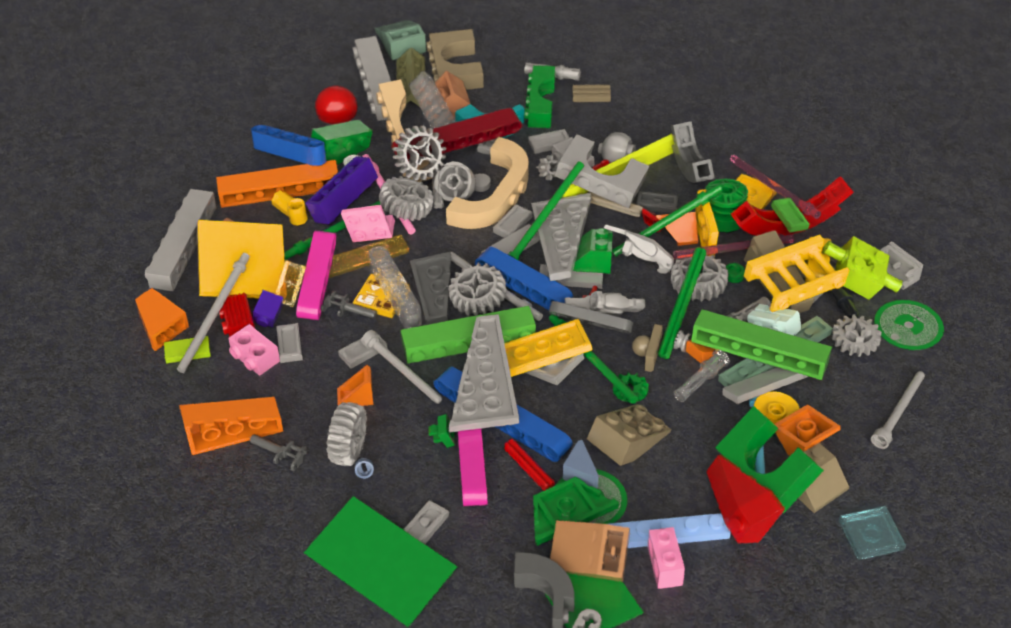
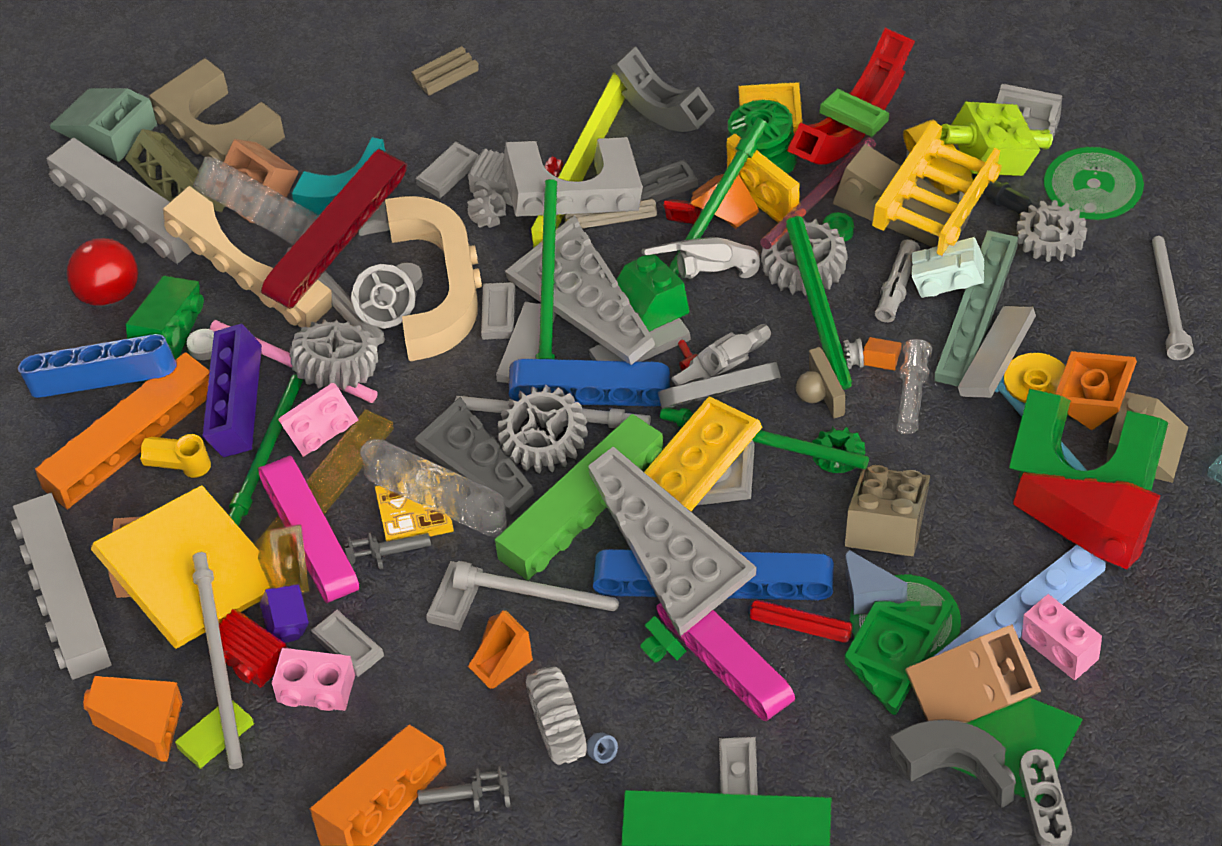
camera: 30 degrees left, 5 degrees up
light grey gear [392,126,446,180] -> none
light grey pin [524,62,581,81] -> none
green arch [525,65,555,128] -> none
light grey plant [598,132,636,163] -> none
bright green brick [691,309,832,380] -> none
clear pink bar [730,155,821,219] -> none

